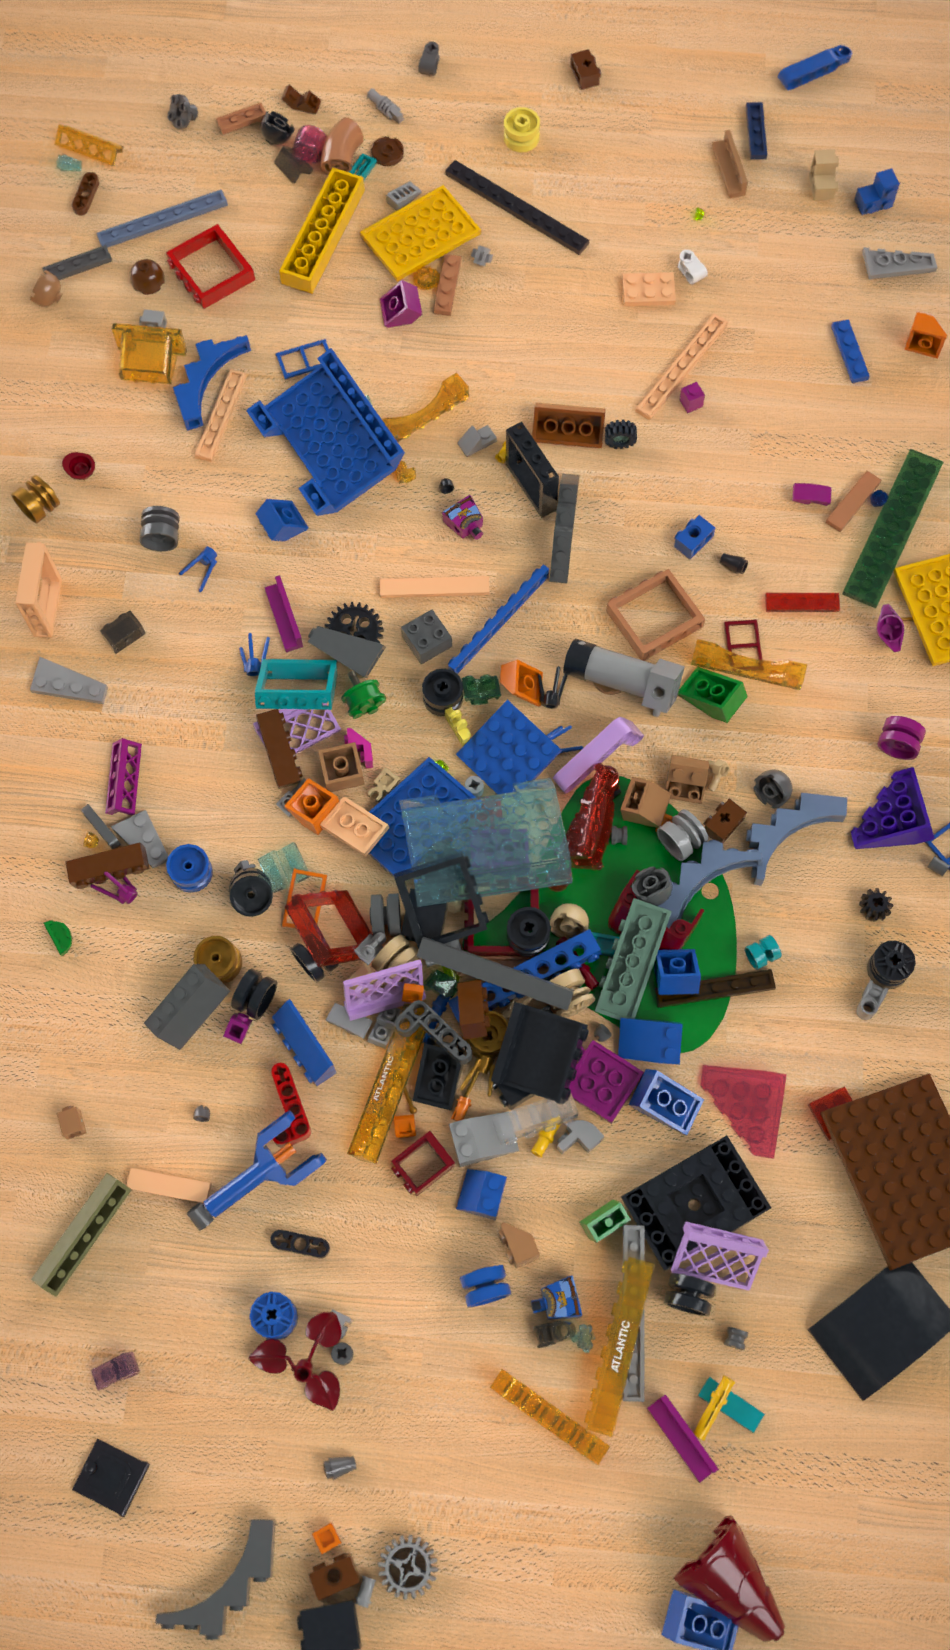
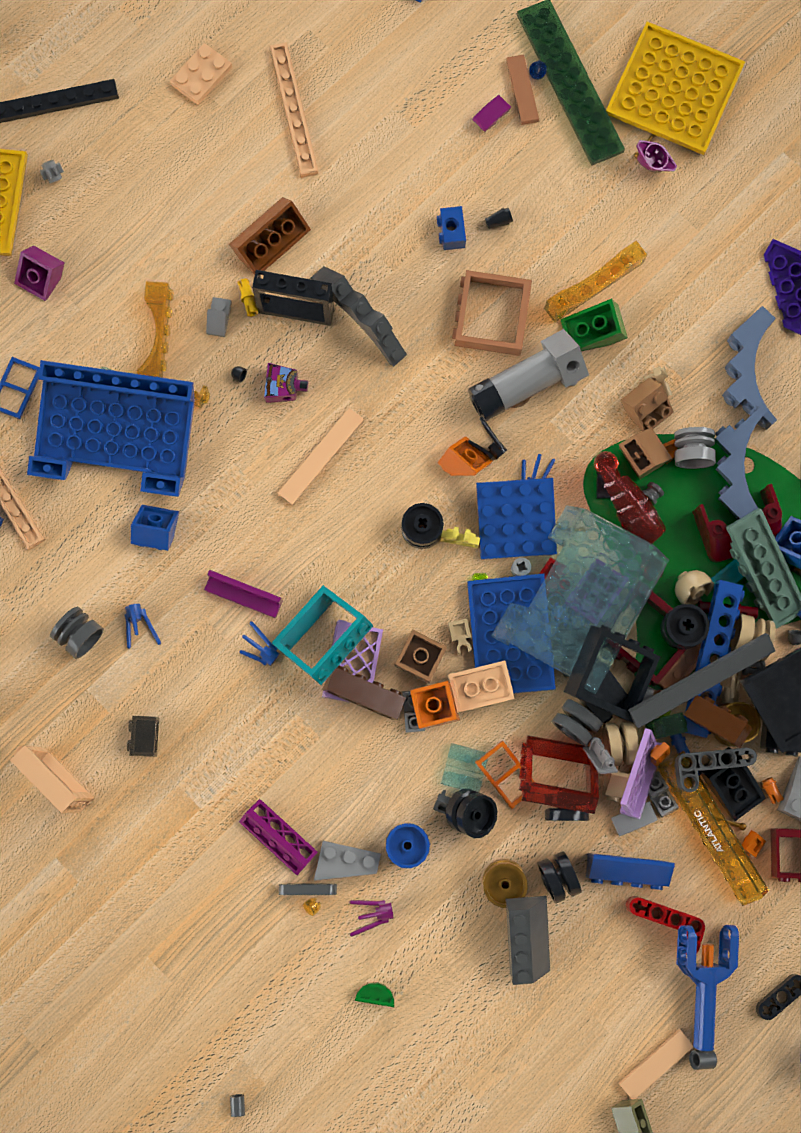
camera: 55 degrees left, 10 degrees up
light grey wing [30,657,108,704] -> none
medium nougat brick [57,1106,87,1140] -> none
reddish brown brick [65,842,149,889] -> none
dark grey hinge [193,1105,210,1122] -> none
magenta brick [223,1013,253,1044] -> none
dark grey slope [308,626,386,678] -> none
black gear [324,602,384,644] -> none
green wheel [341,671,386,719] -> none
dark pink slope [344,728,373,769] -> none
dark grey brick [401,609,452,665] -> none
clear yellow gear [413,265,440,290] -> none
nougat plate [434,254,462,316] -> none
blue plate [448,564,549,674] -> none
pearl gold plant [460,1054,495,1098] -> none
clear green cylinder [461,674,501,705] -> none
lavender beam [553,717,644,794] -> none
black bush [605,419,637,449] -> none
dark grey cylinder [632,867,673,906] -> none
white piece [678,250,707,284] -> none
magenta brick [679,382,705,413] -> none
reddish brown brick [704,798,747,843] -> none
dark red window [724,619,764,673] -> none
dark grey cylinder [754,769,793,809] -> none
clear red tile [765,593,840,612] -> none
magenta wheel [877,716,926,760] -> none

